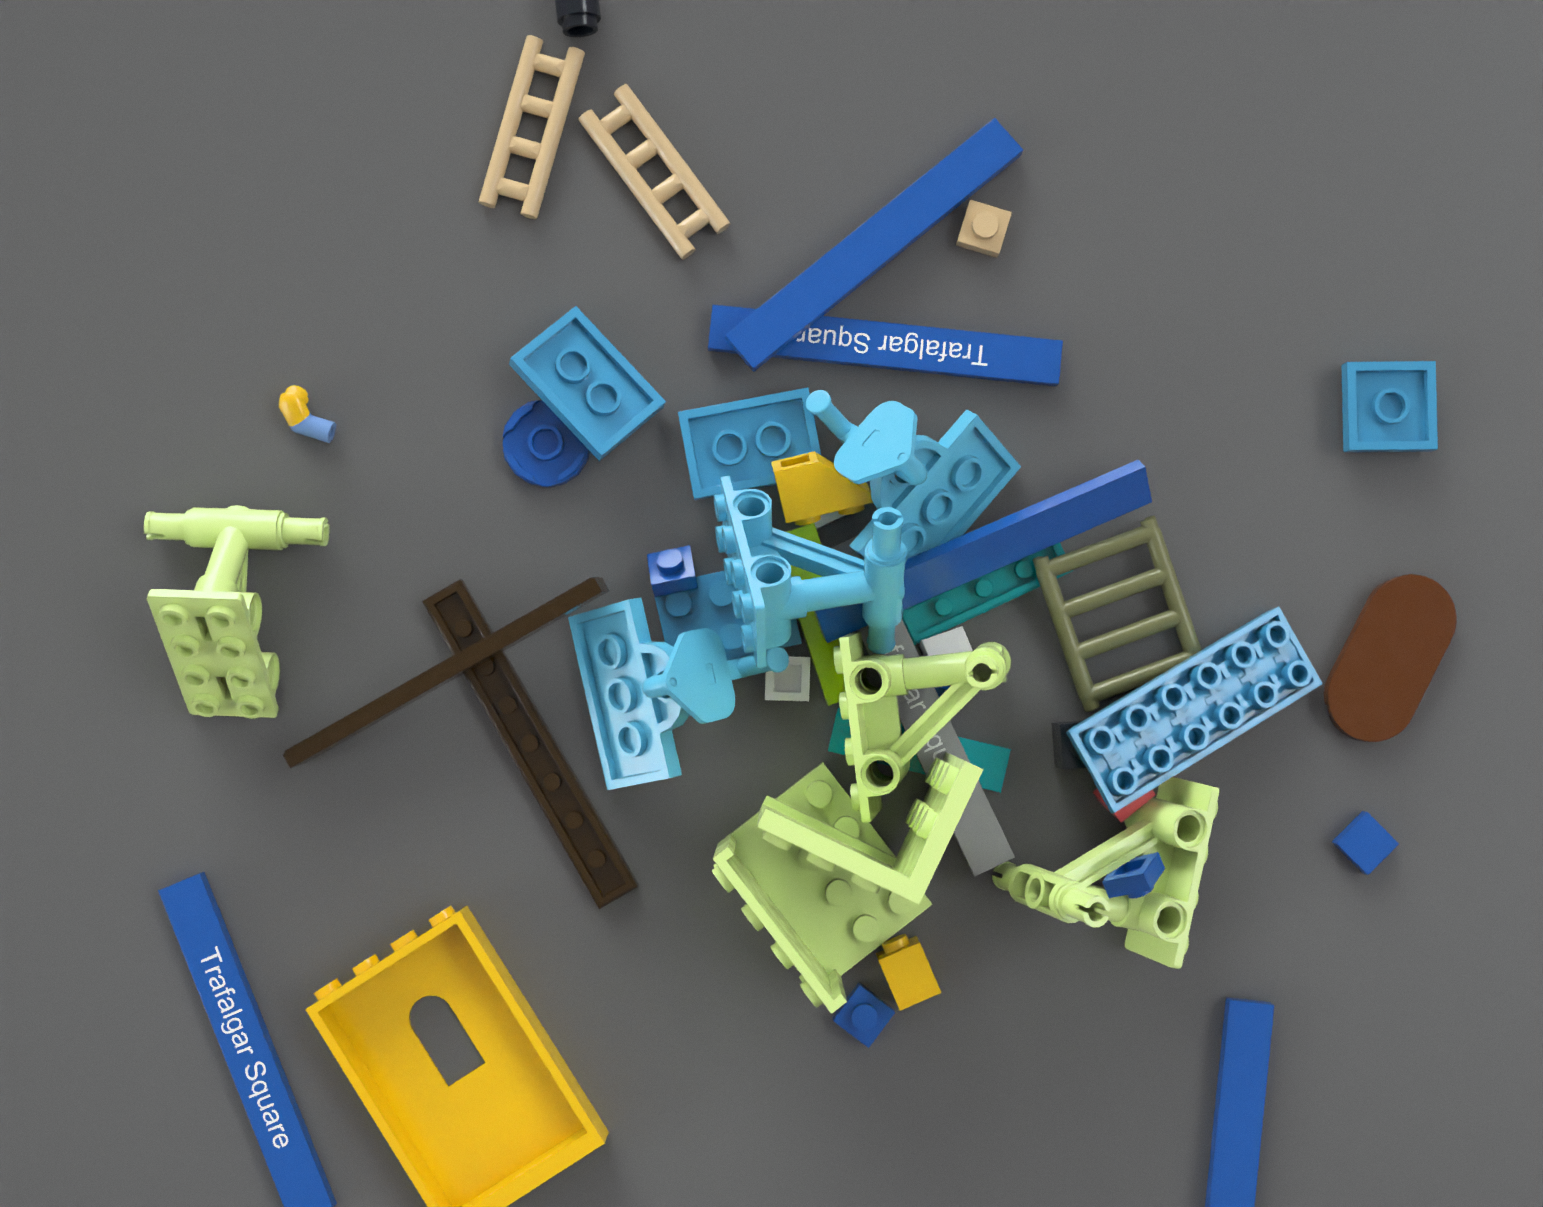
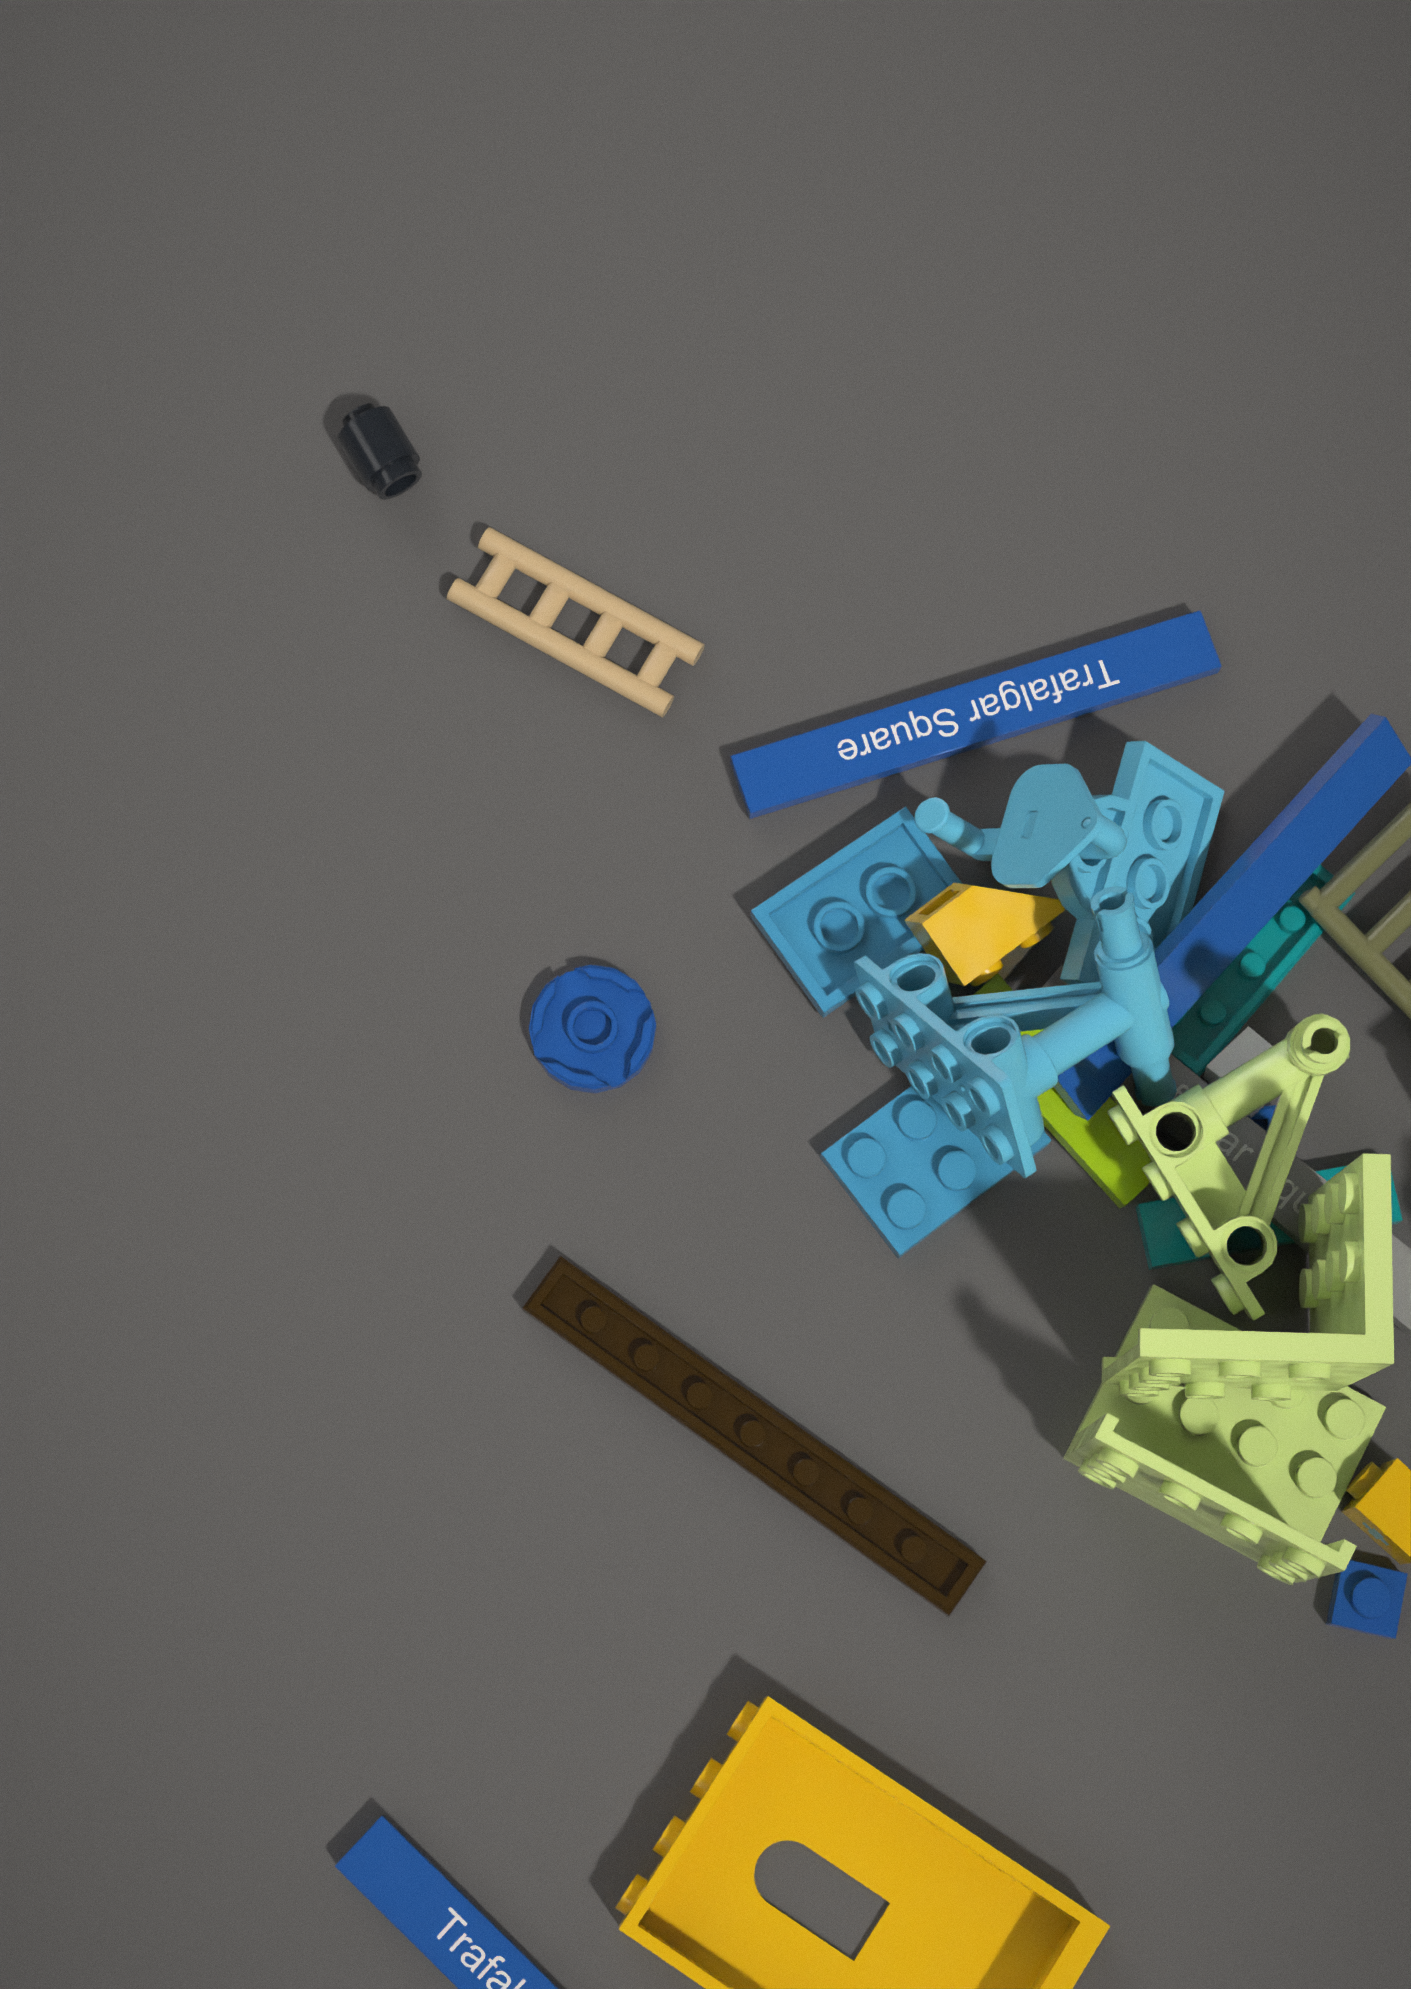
camera: 30 degrees left, 10 degrees down
yellowish green plate [144,505,330,719] -> none
arm [279,385,336,443] -> none
dark brown tile [283,577,609,768] -> none
tan bar [478,35,585,220] -> none
dark azure plate [509,306,666,462] -> none
medium azure plate [568,598,789,790] -> none
blue plate [647,545,698,597] -> none
blue tile [725,118,1023,372] -> none
white tile [765,656,810,702] -> none
tan plate [956,200,1012,258] -> none

